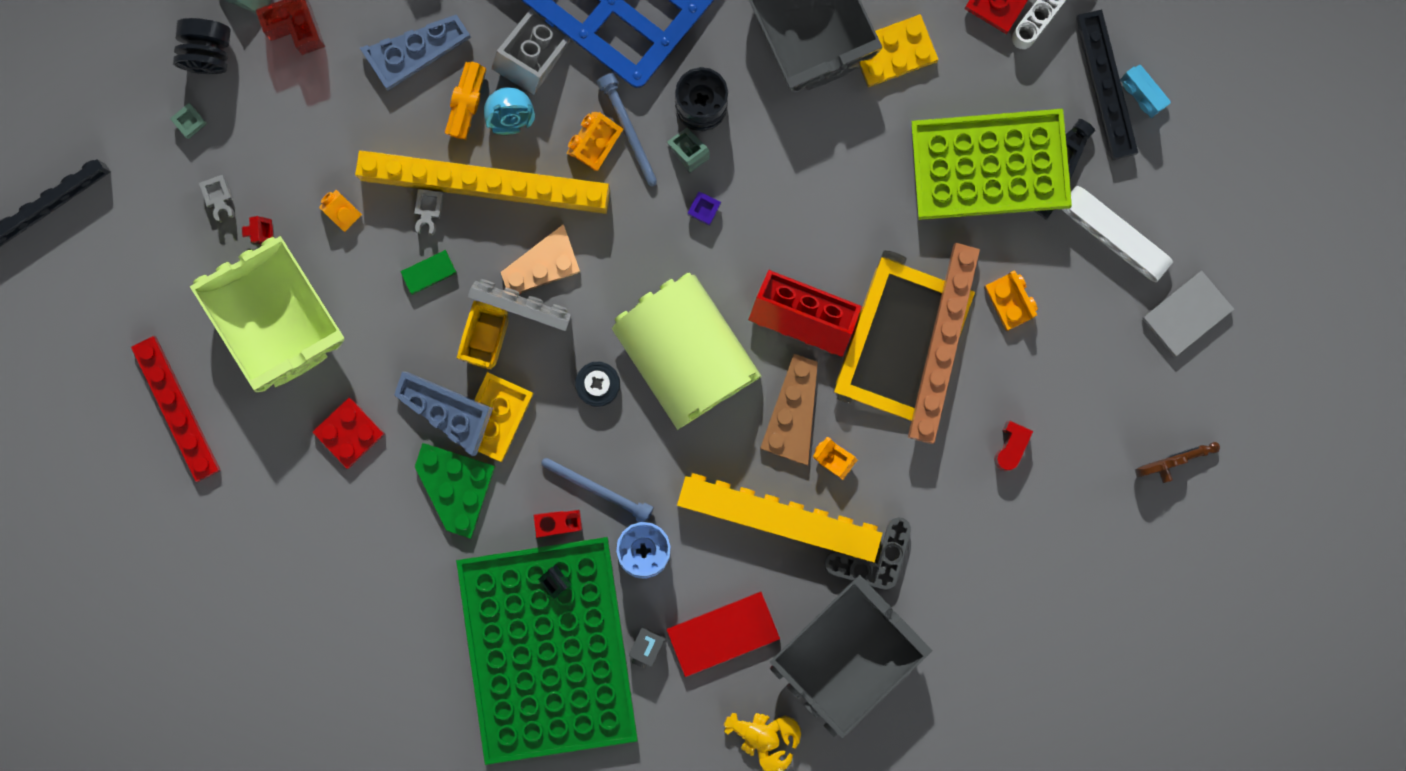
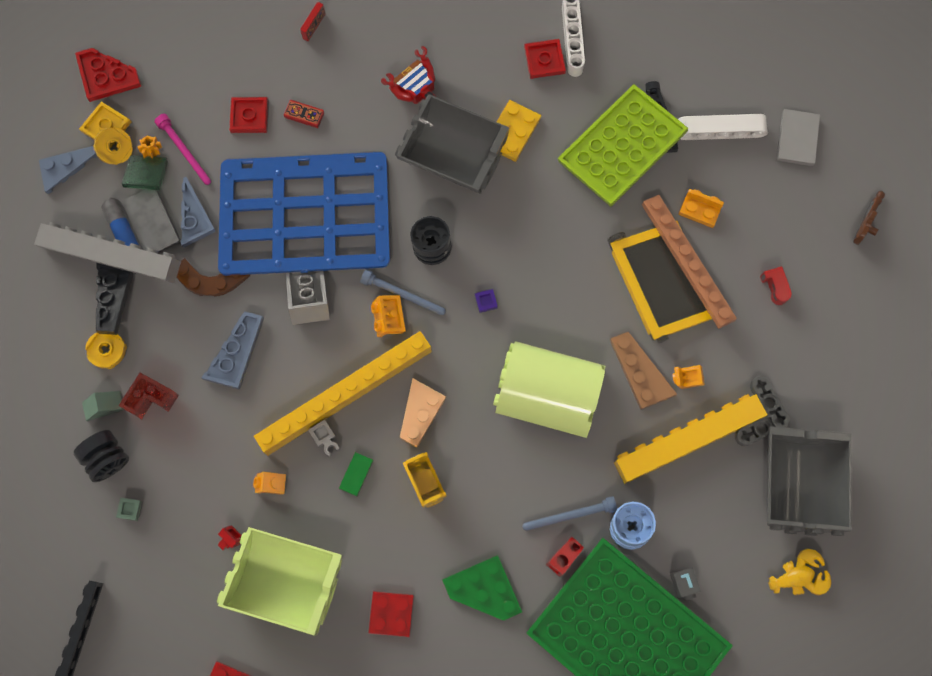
camera: 45 degrees left, 10 degrees down
light grey plate [199,175,235,223] -> none
sand blue wing [394,372,493,456] -> none
light orange piece [445,62,486,140] -> none
light grey plate [468,279,571,331] -> none
yellow plate [474,372,534,462] -> none
medium azure cylinder [484,87,535,135] -> none
black slope [538,565,572,599] -> none
black wheel [575,362,620,407] -> none
sand green slope [667,128,710,173] -> none
red tile [667,591,780,677] -> none
red slope [748,270,862,357] -> none
black plate [1076,9,1138,160] -> none
medium azure bracket [1120,65,1171,118] -> none

